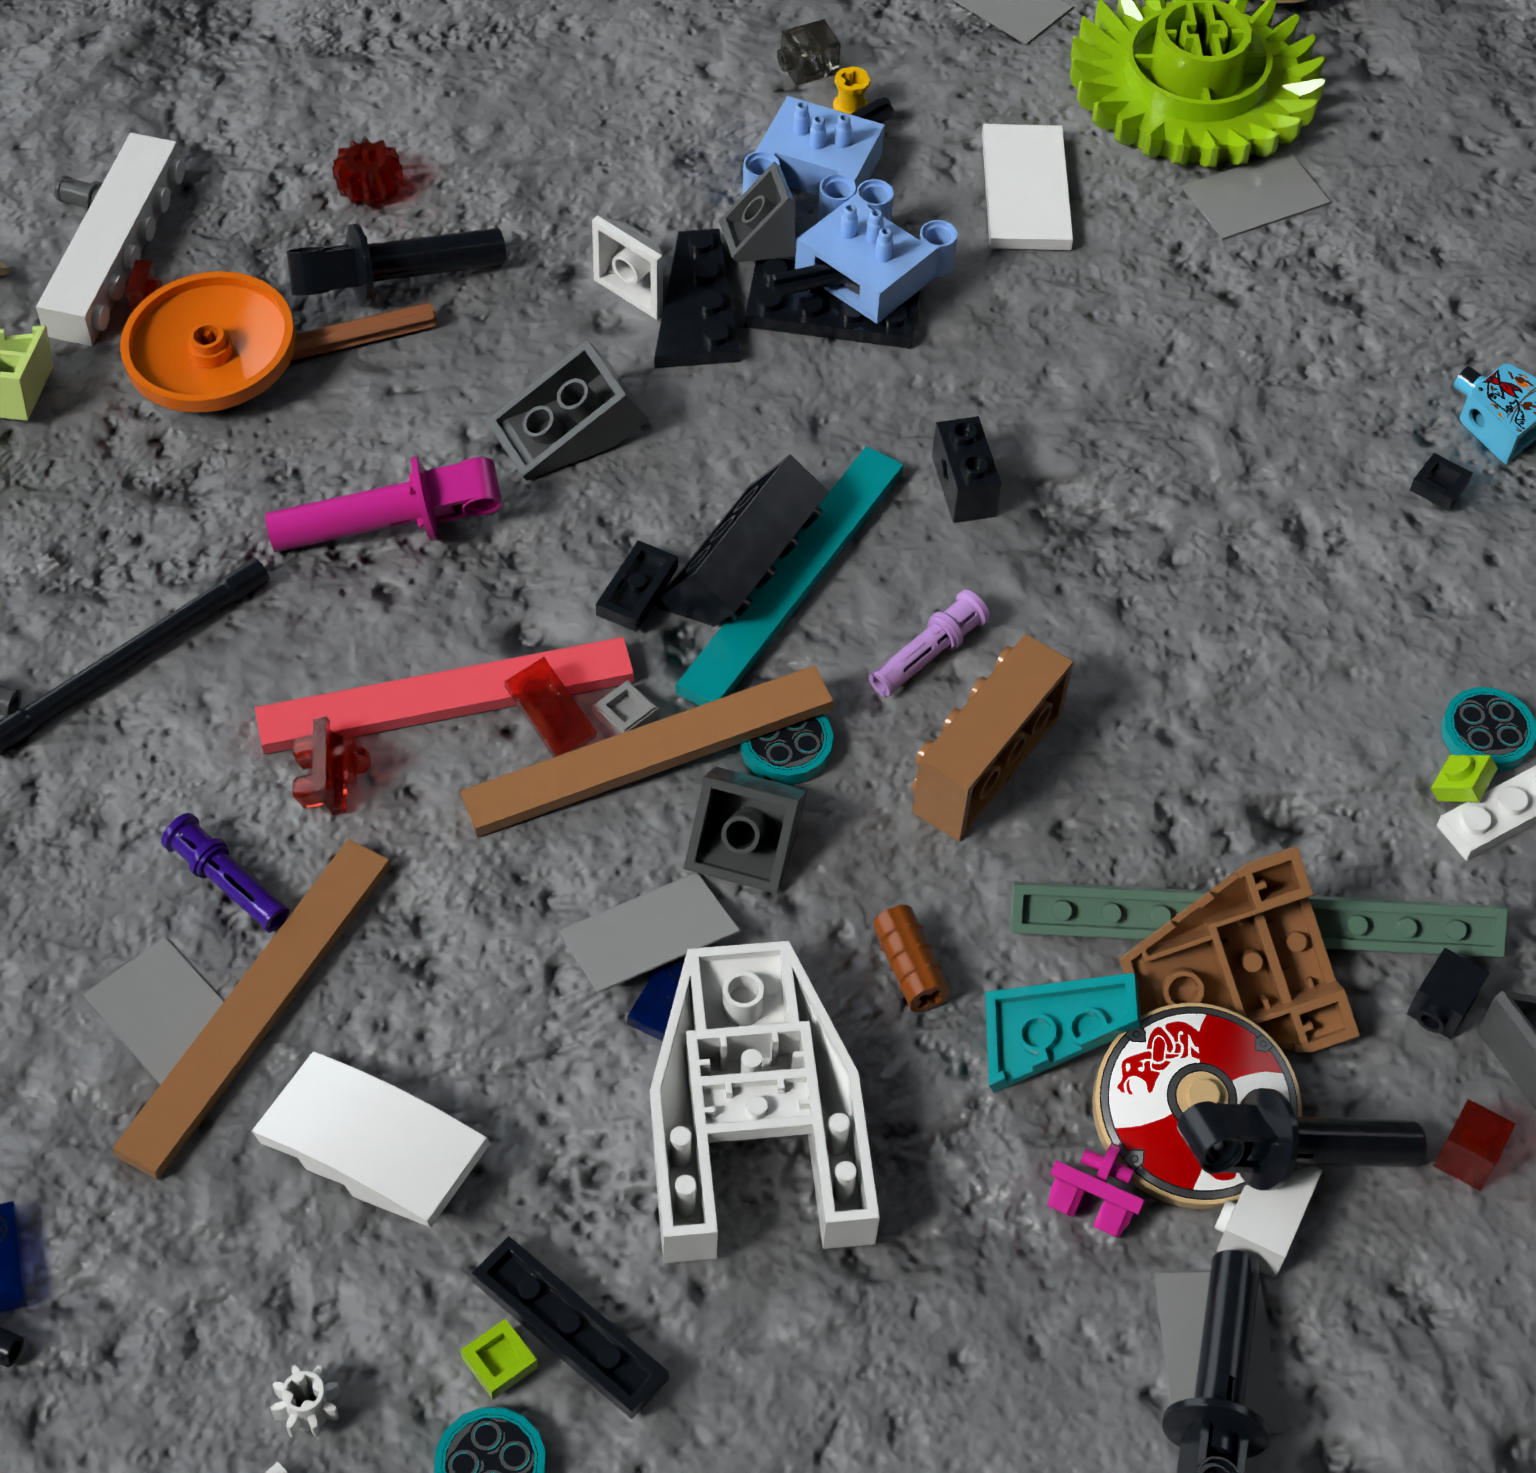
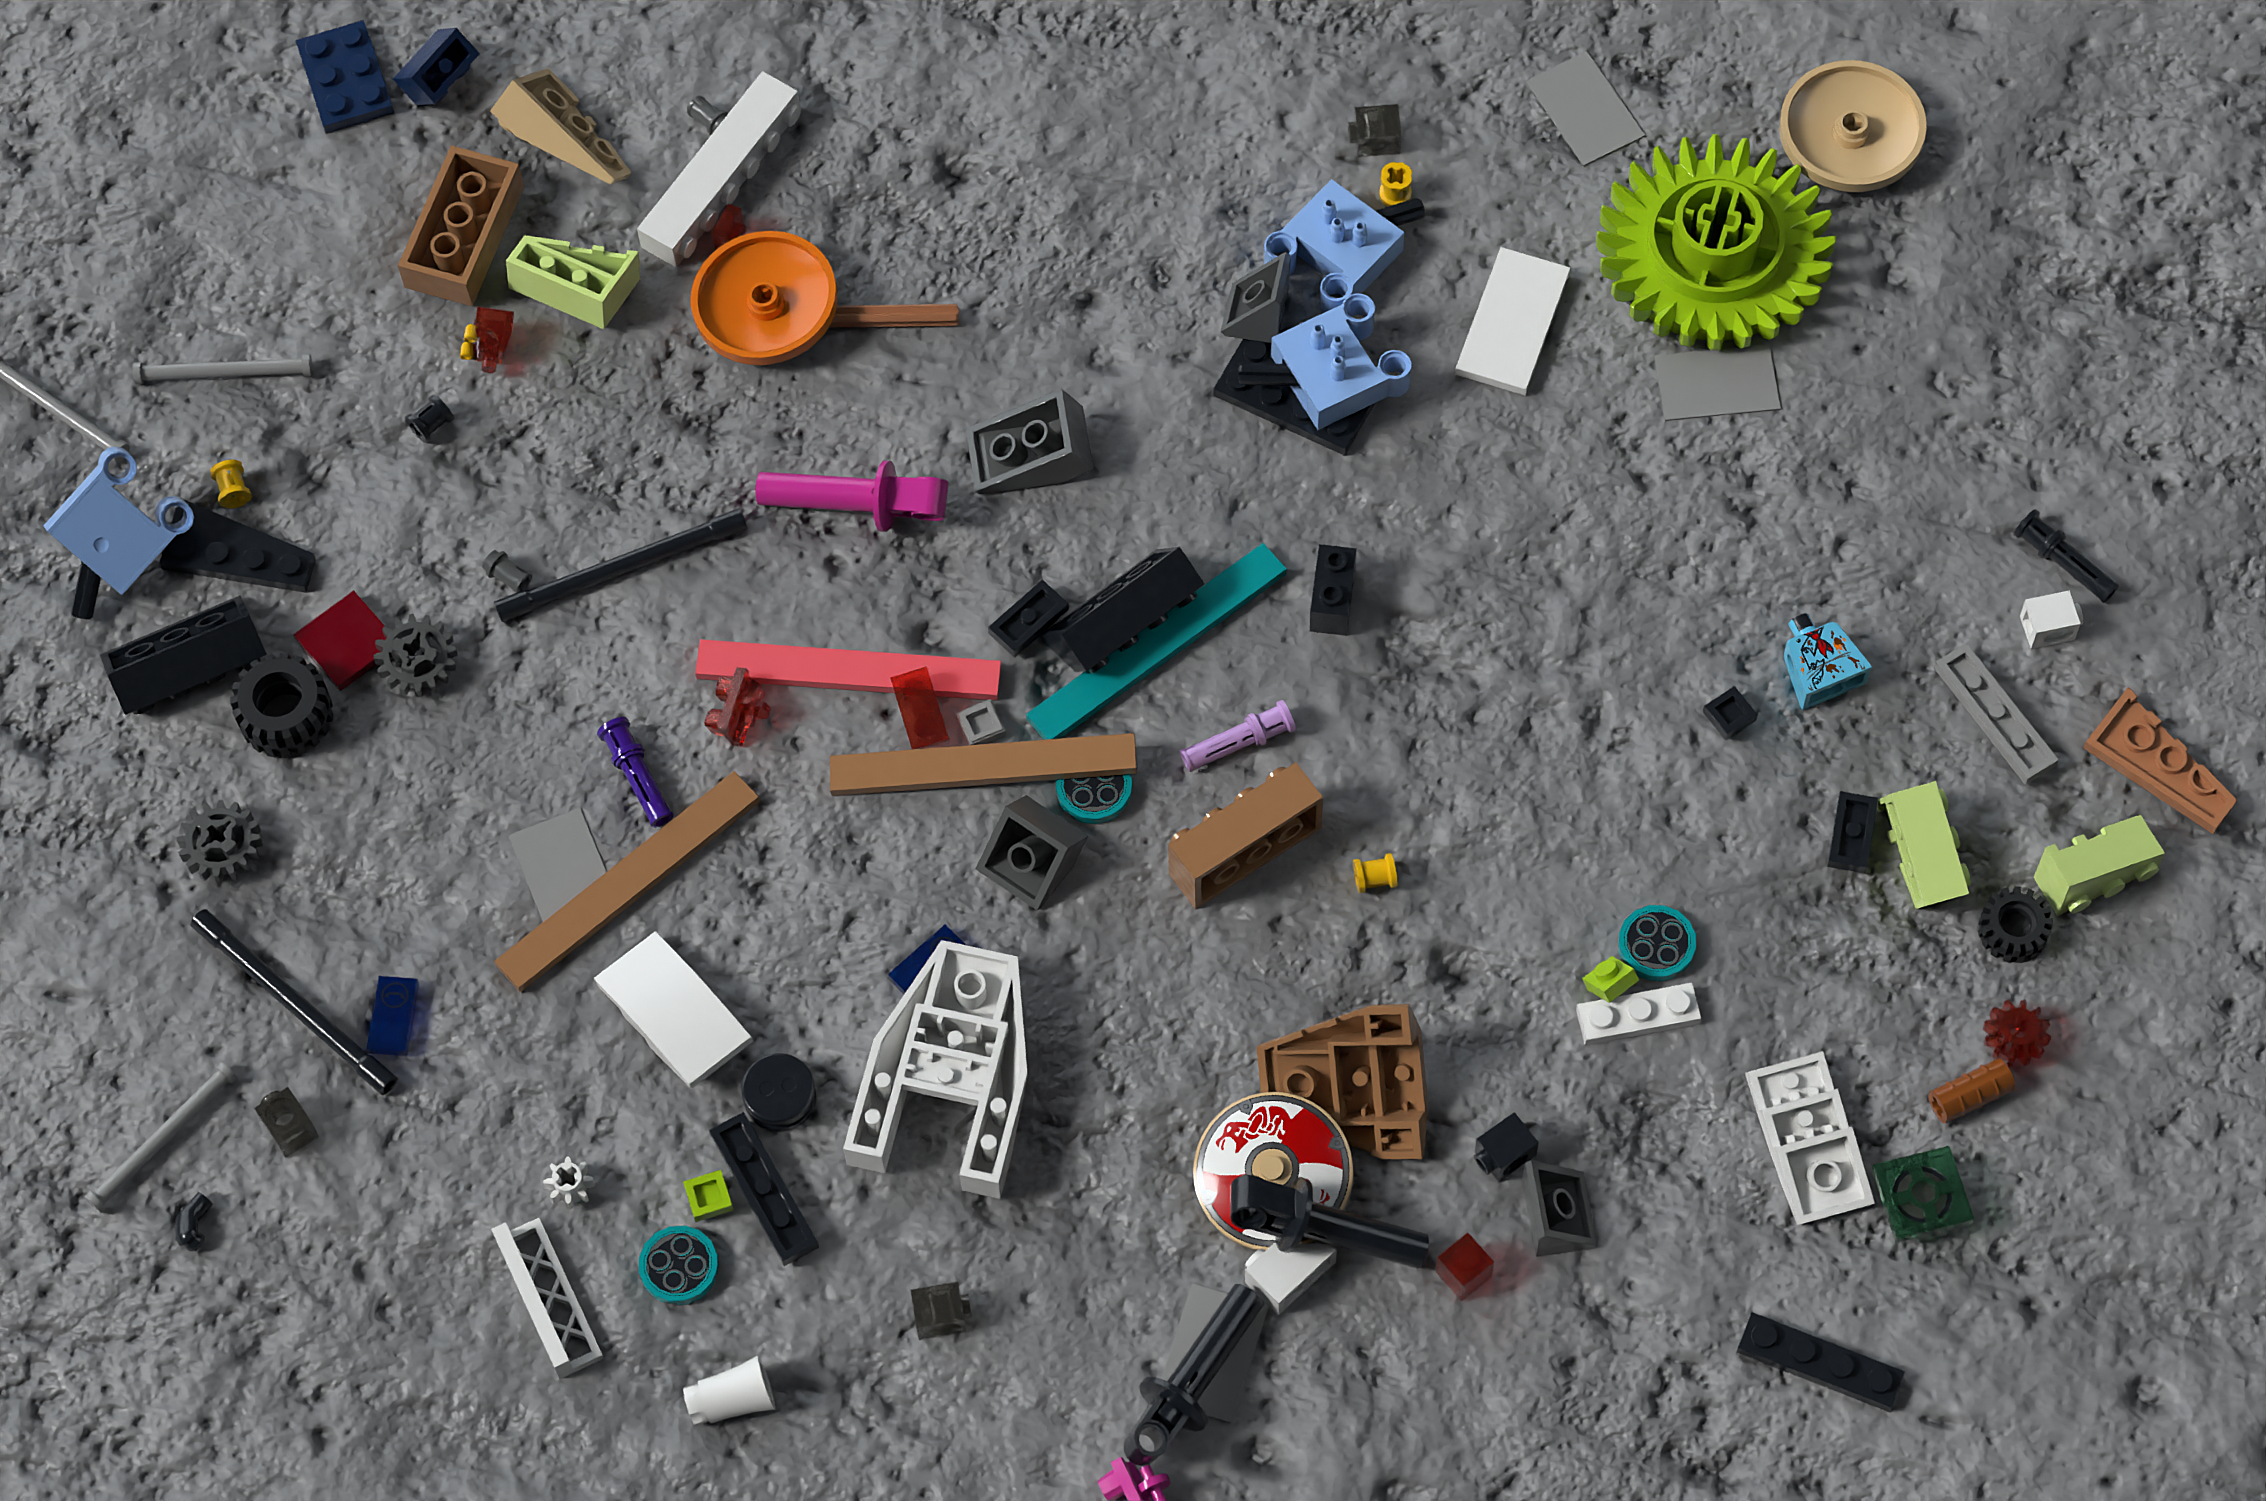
camera: 25 degrees right, 10 degrees up
black piece [286,224,506,305] -> none
clear red gear [332,137,403,207] -> none
light grey piece [558,872,740,993] -> none
white slope [592,215,663,320] -> none
black wing [654,229,739,368] -> none
dark orange axle [873,905,950,1012] -> none
teal wing [985,973,1141,1093] -> none
sand green plate [1010,881,1508,957] -> none
dark pink hips [1047,1143,1146,1238] -> none
none -> black head [741,1053,817,1132]
none -> clear smoke brick [910,1282,972,1340]
none -> yellow bush [1353,853,1398,894]

